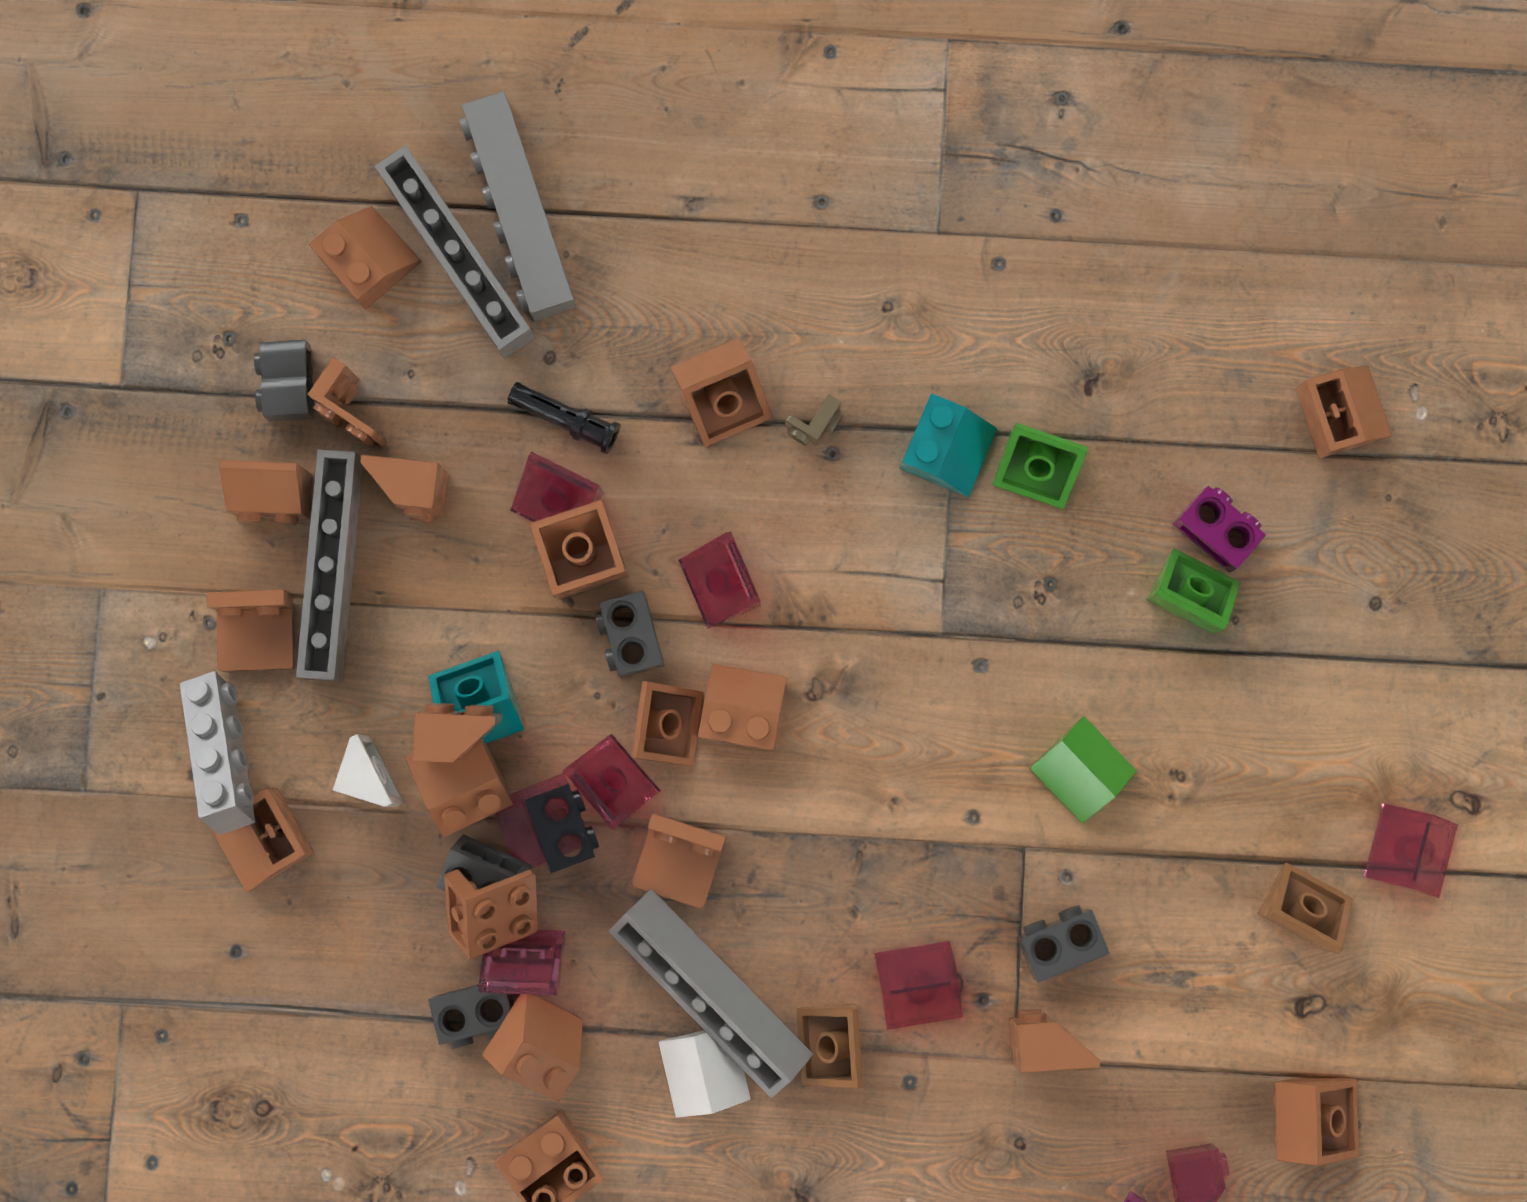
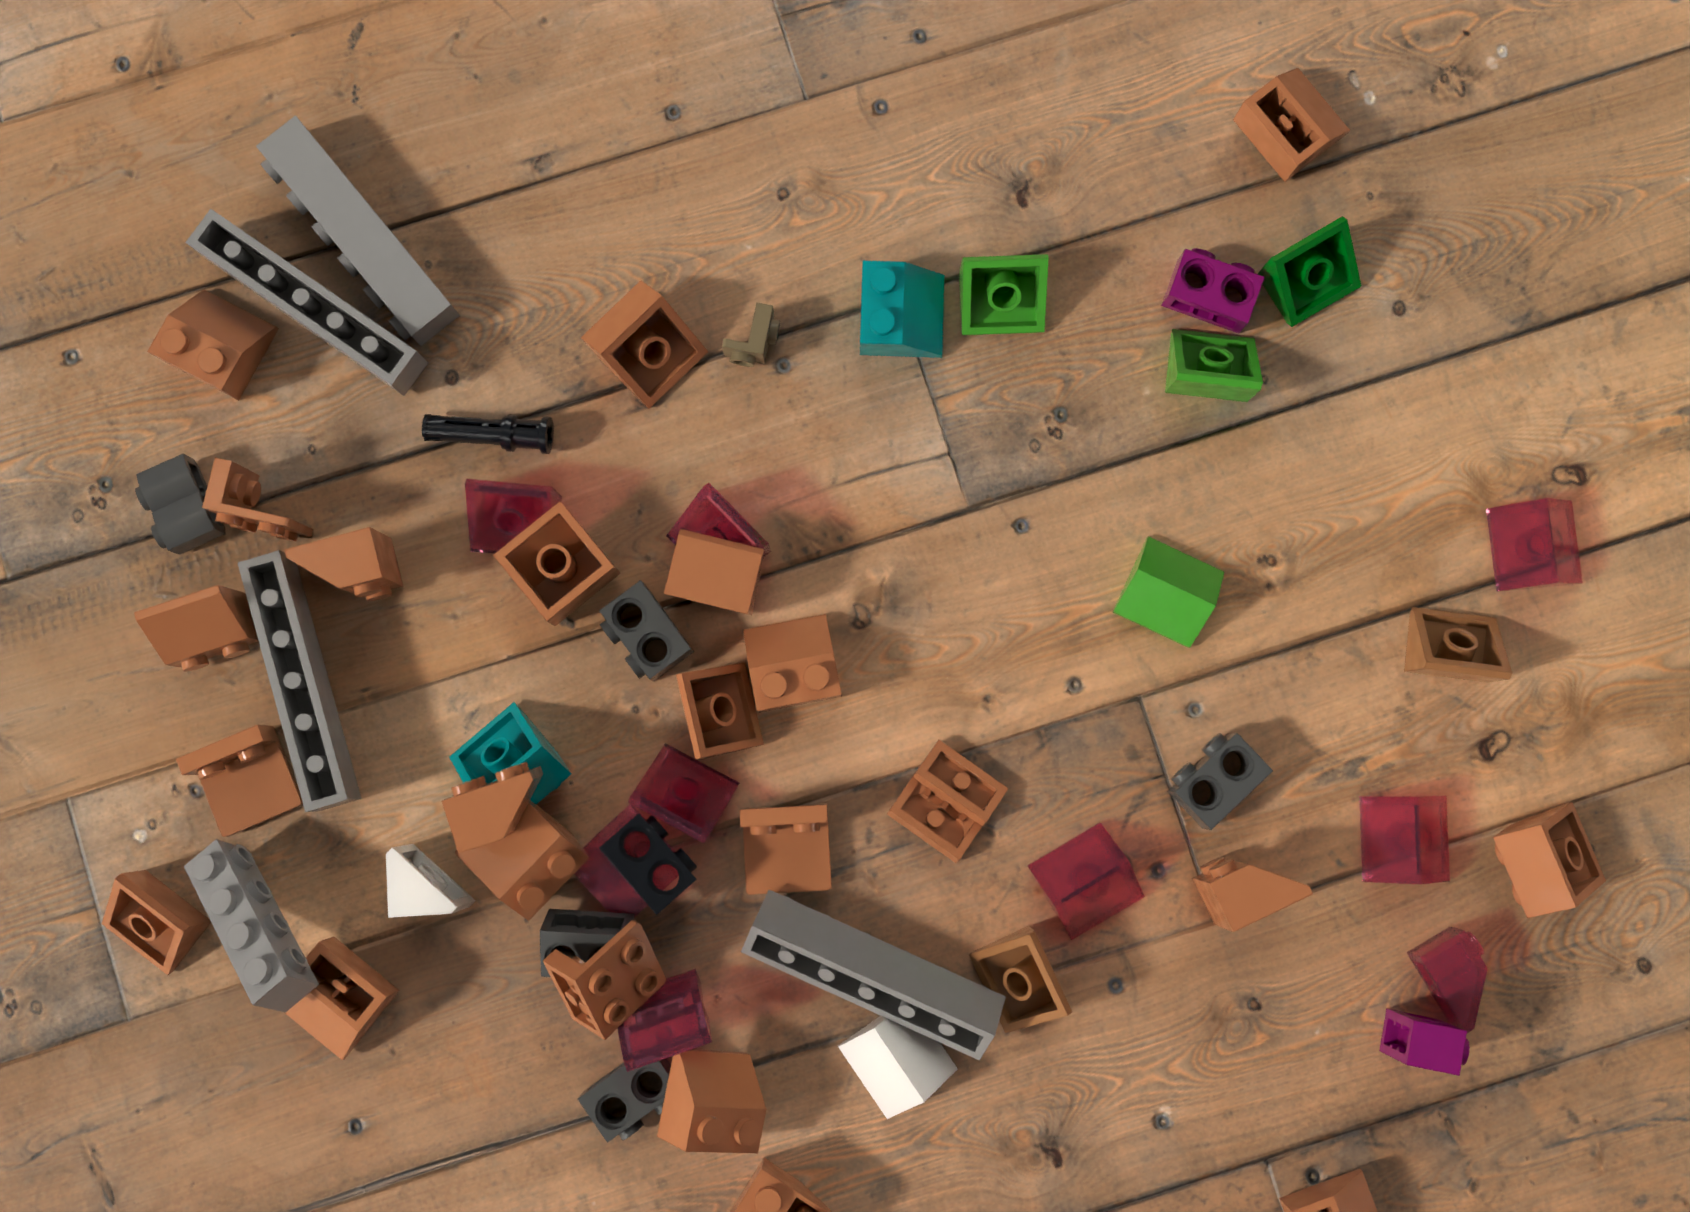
camera: 25 degrees left, 0 degrees up
none -> nougat slope [102,870,211,975]
none -> nougat slope [664,529,764,616]
none -> nougat slope [887,740,1009,863]
none -> green slope [1258,216,1362,327]
none -> clear pink slope [1359,795,1450,884]

